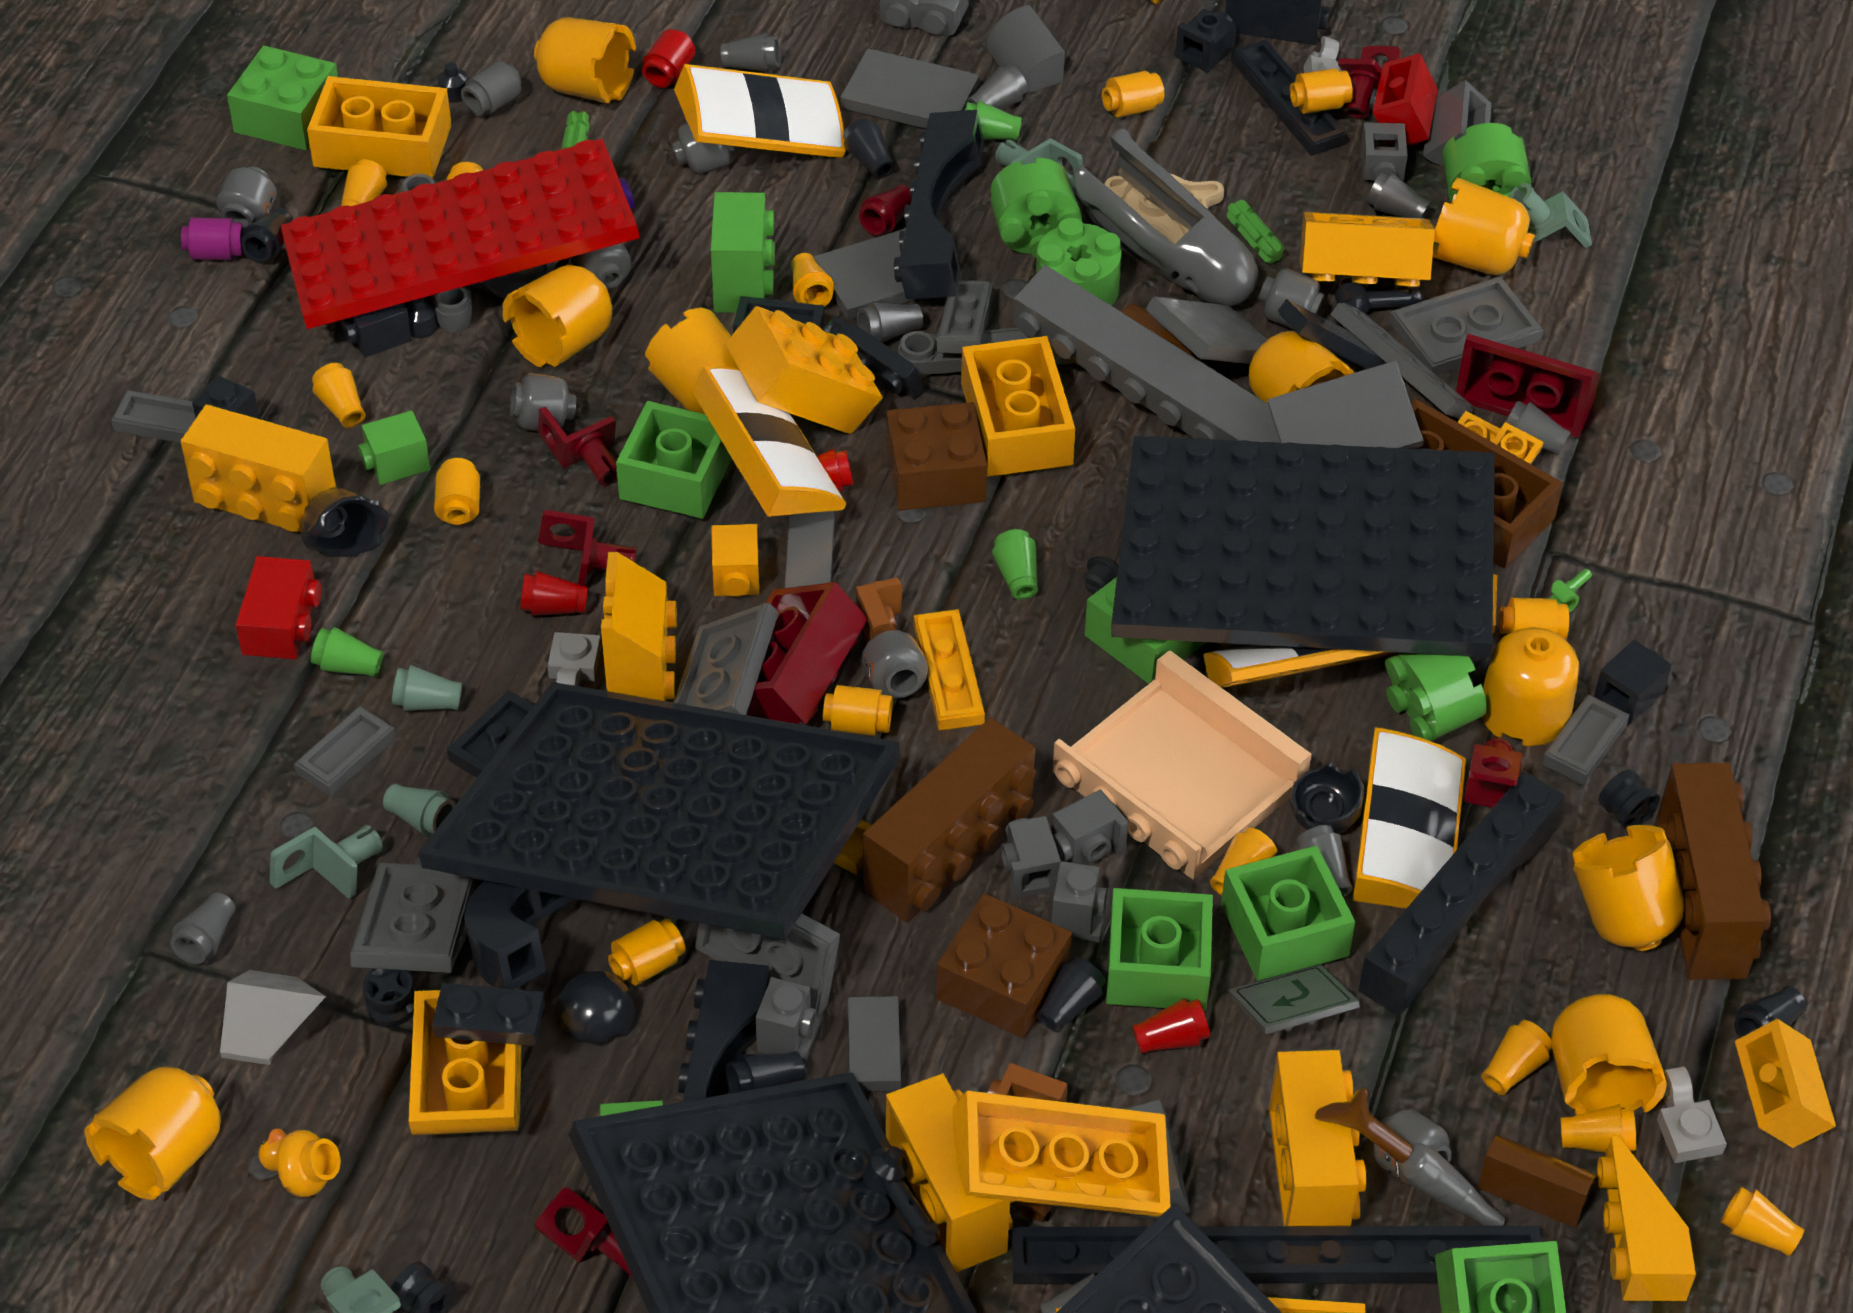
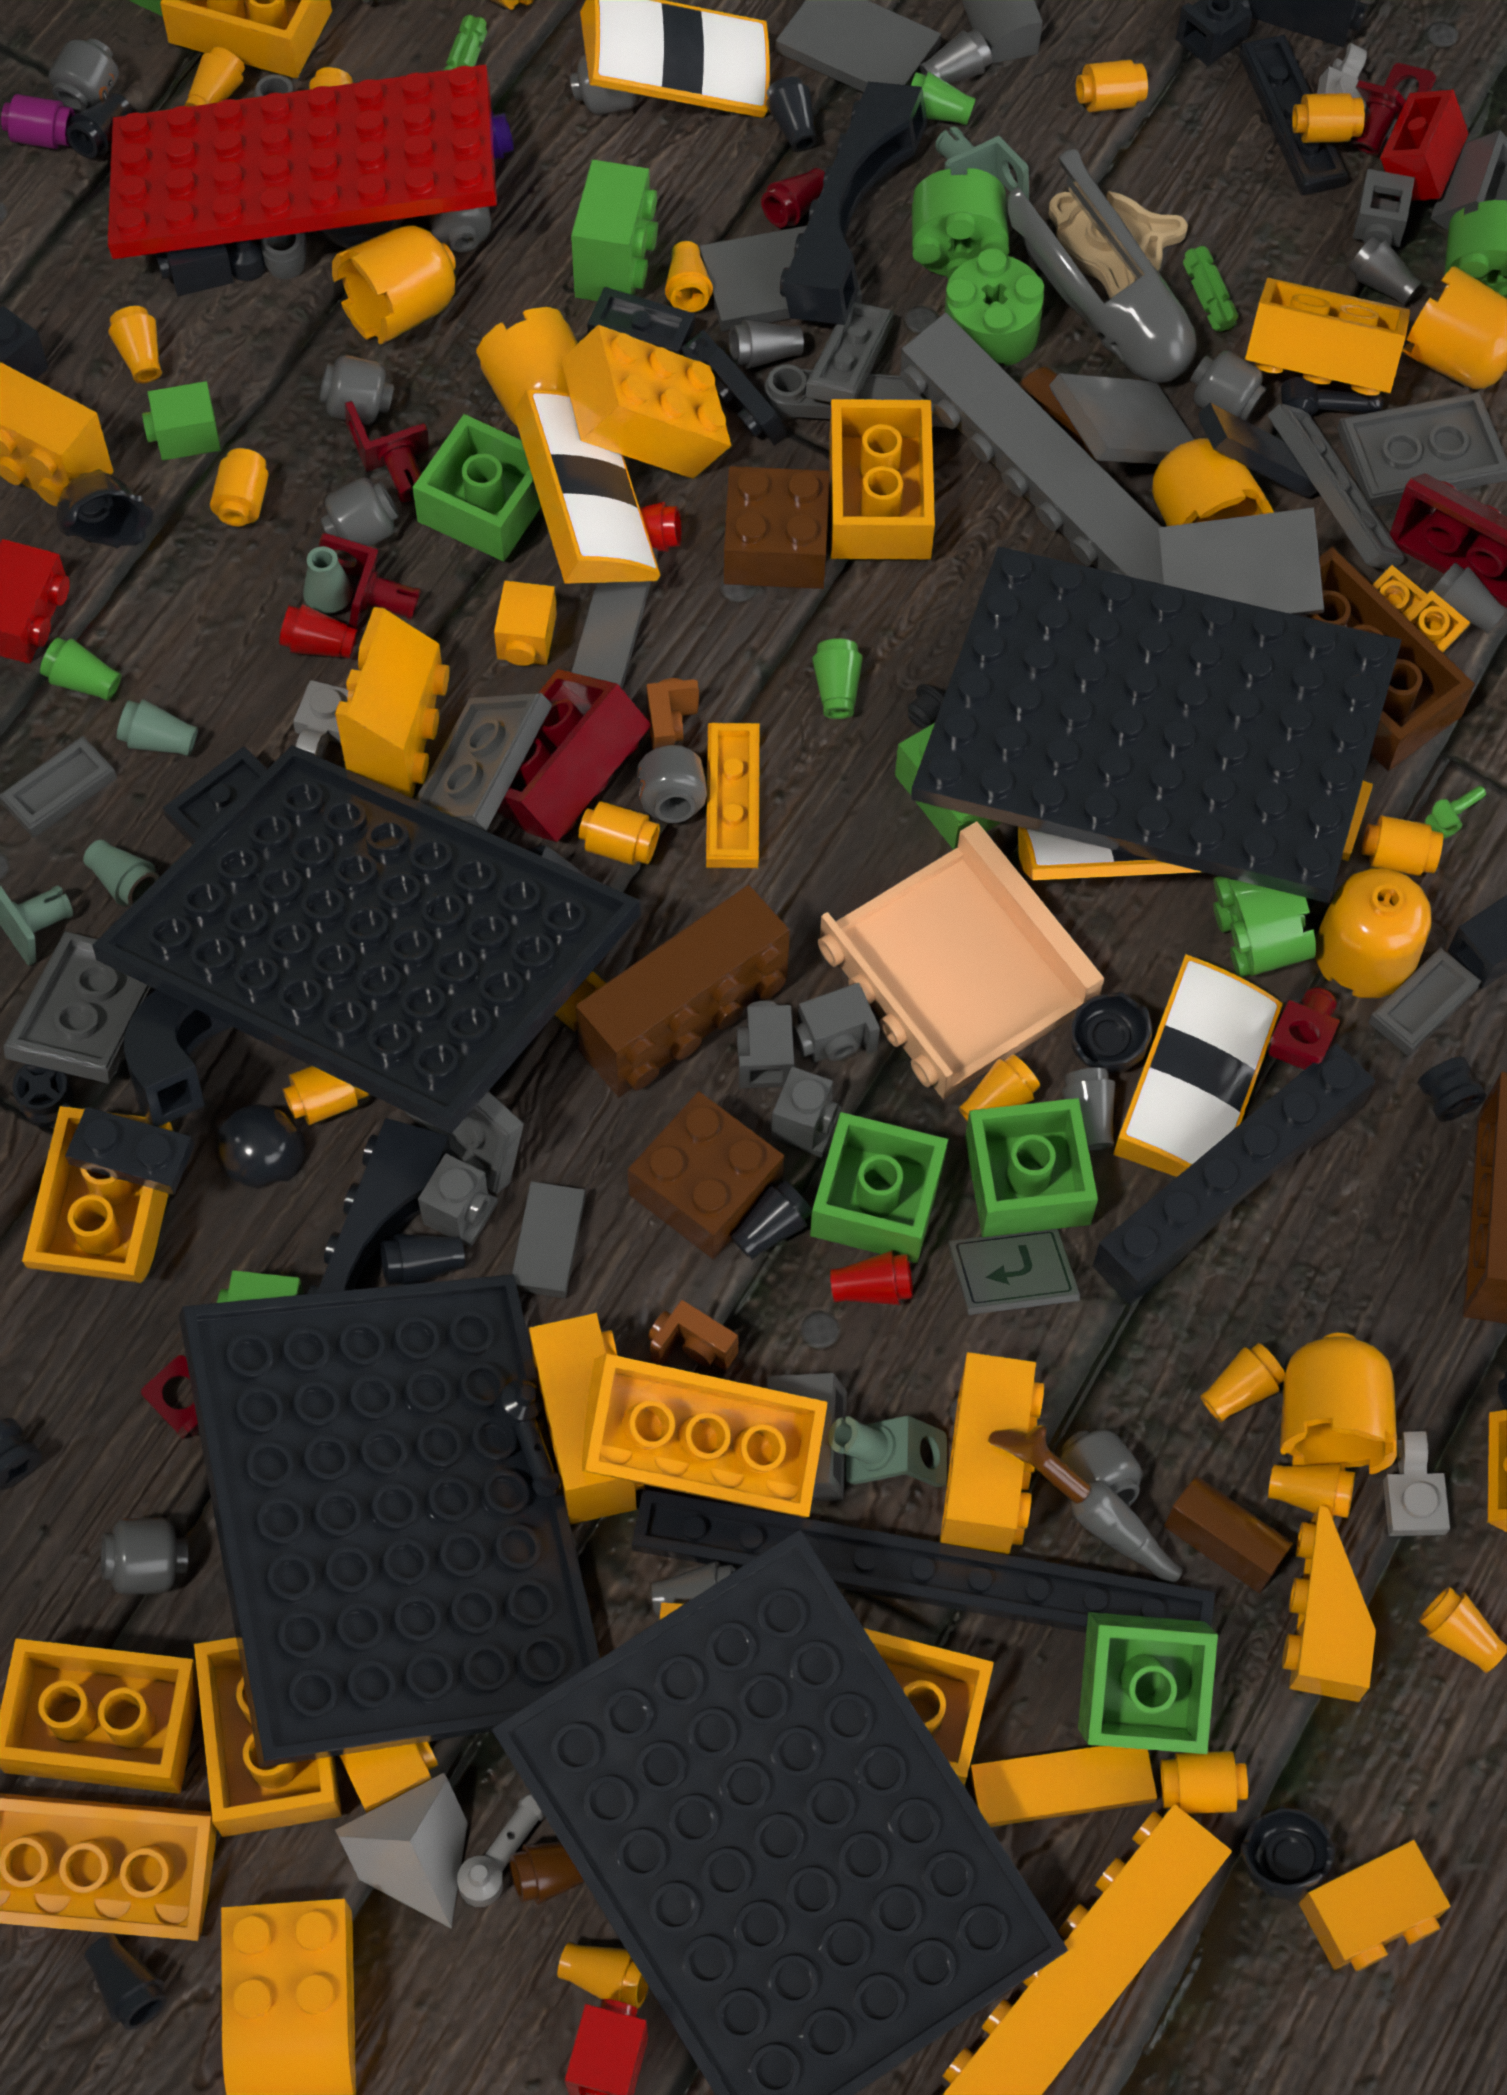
camera: 10 degrees right, 15 degrees up
light orange cylinder [1572,825,1685,951] -> none
none -> sand green cone [303,546,354,616]
none -> dark grey head [320,477,399,546]
none -> sand green bracket [828,1416,947,1487]

